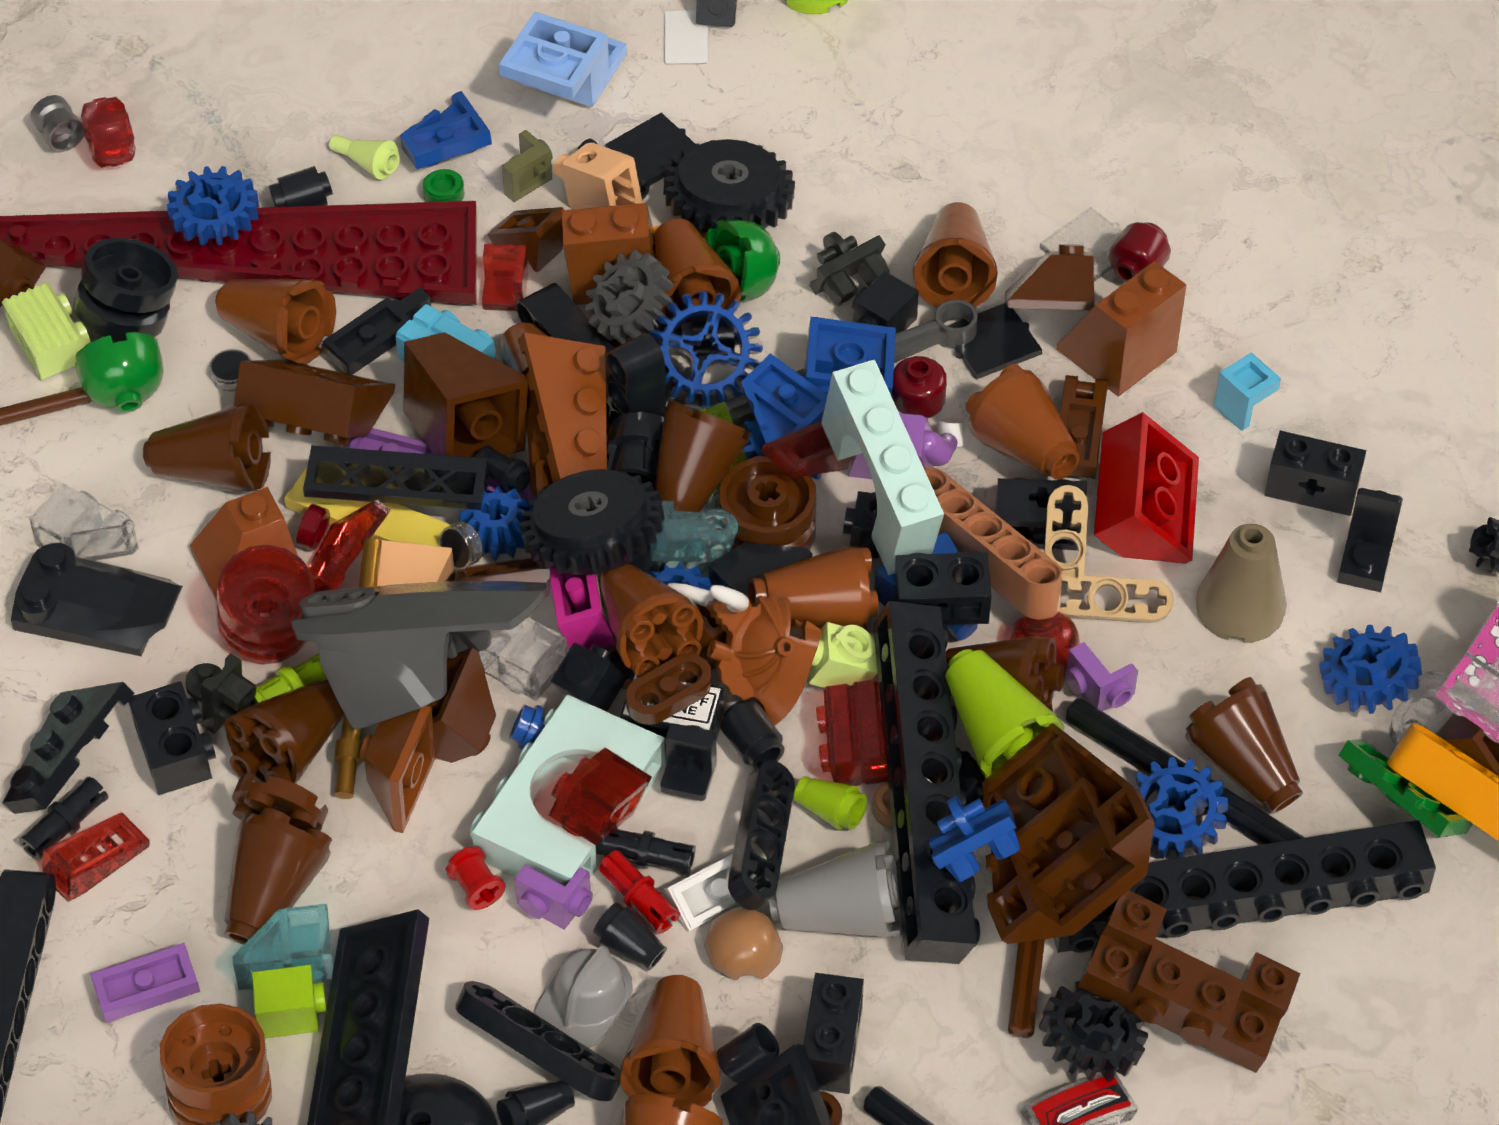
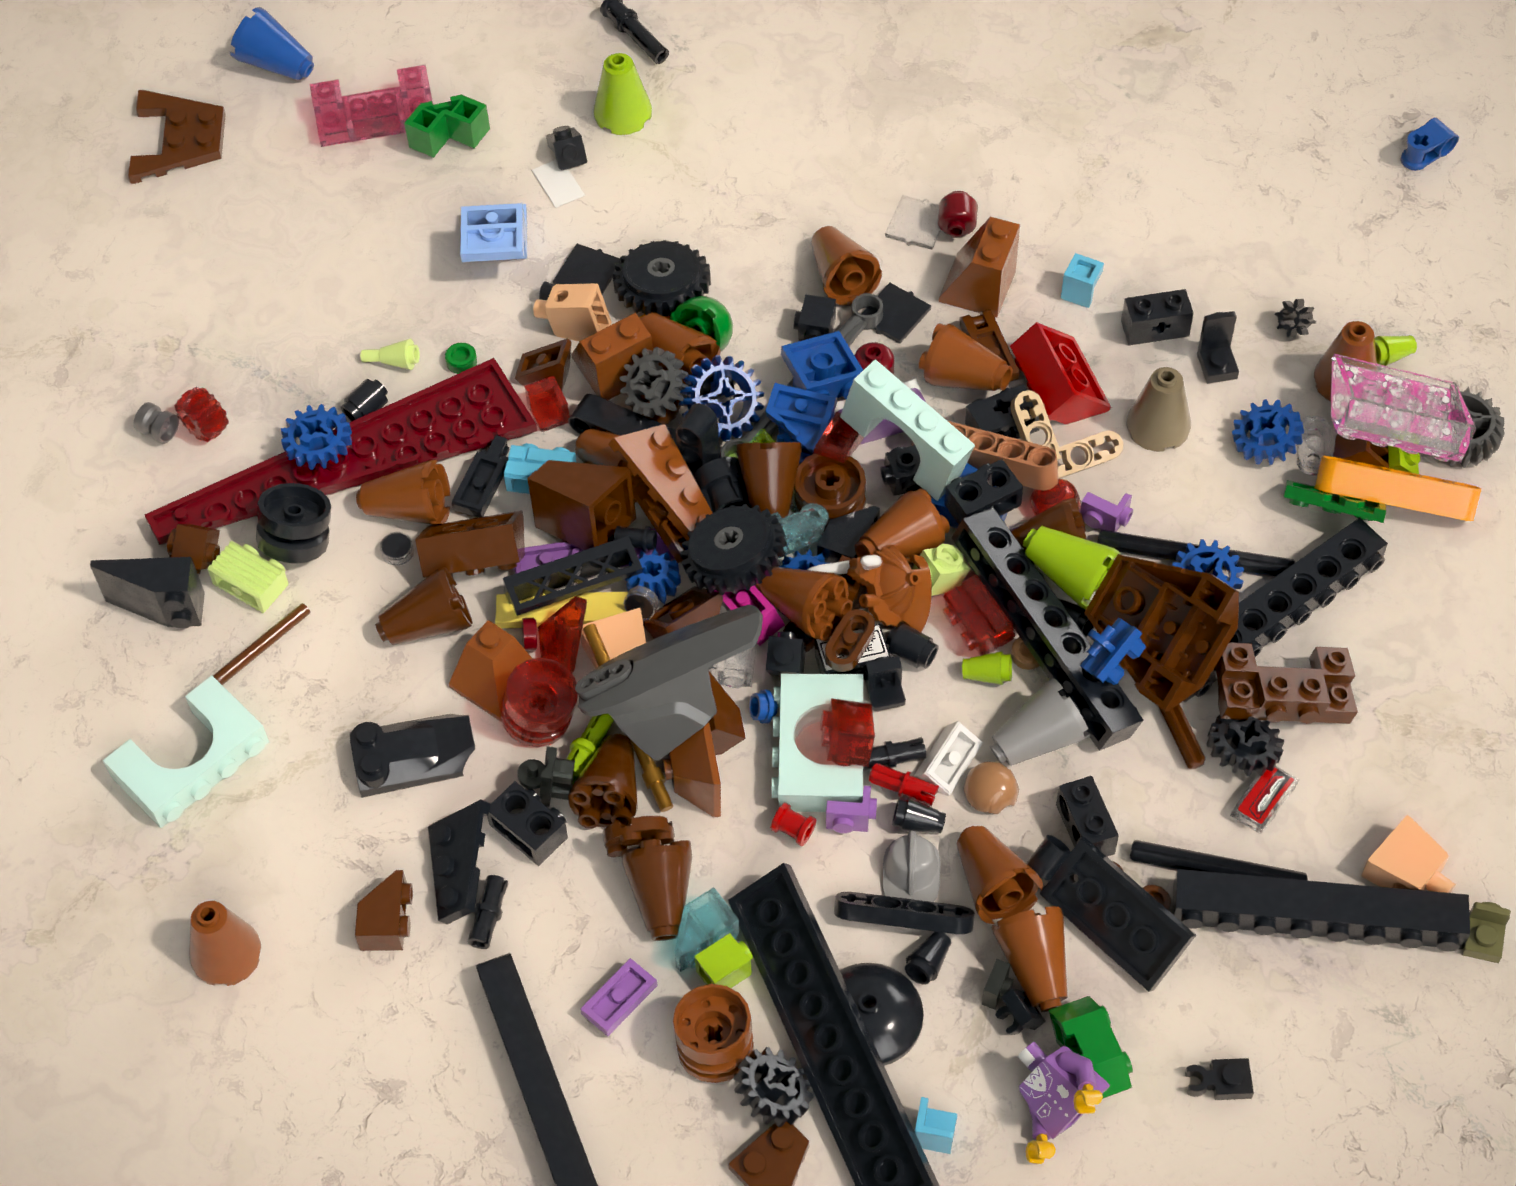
camera: 25 degrees left, 5 degrees up
clear slope [29,483,139,561] -> none
clear red slope [42,812,150,902] -> none
green cylinder [75,332,164,412] -> none
blue wing [400,91,492,169] -> none
olive bracket [502,130,553,203] -> none
black beam [728,760,795,910] -> none
pearl dark grey hips [809,232,890,306] -> none
reddish brown slope [1005,244,1094,311] -> none
reddish brown cone [1185,677,1303,814] -> none

